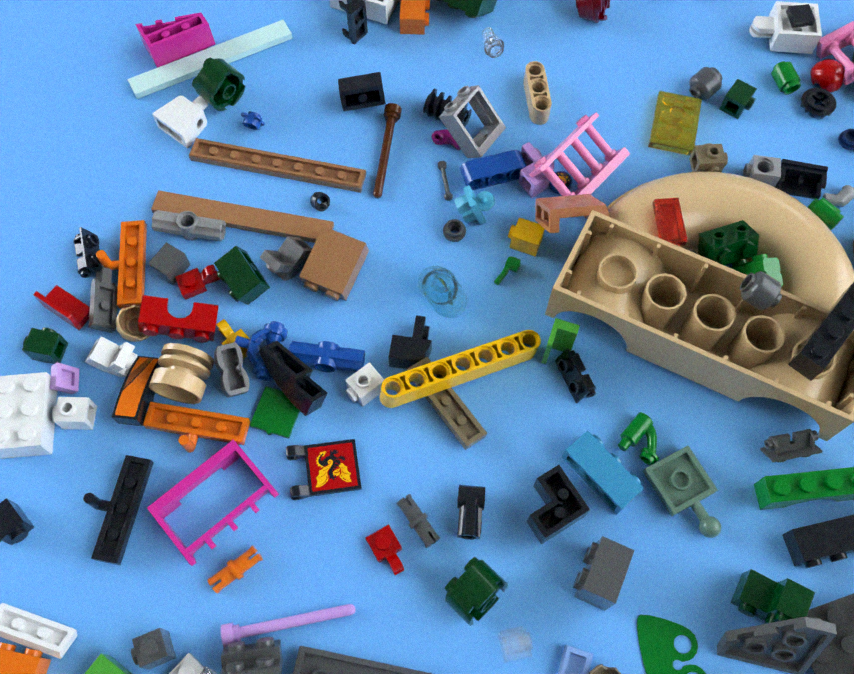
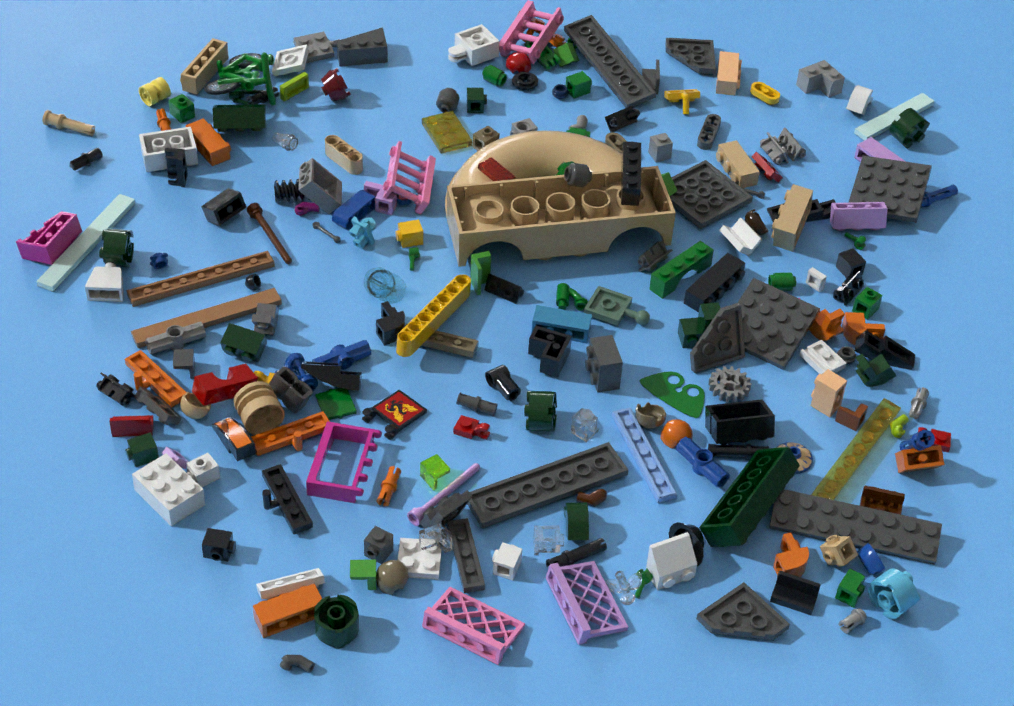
camera: 40 degrees left, 20 degrees down
white brick [85,337,138,377] -> none
red plate [175,265,220,300] -> none
medium nougat brick [299,226,369,301] -> none
white brick [346,362,384,407] -> none
dark grey plate [443,219,466,242] -> none
nougat panel [535,194,609,233] -> none
dark green brick [698,220,759,265] -> none
black hinge [775,159,828,199] -> none
black tile [786,4,815,28] -> none
none -> clear neon green panel [420,454,450,490]

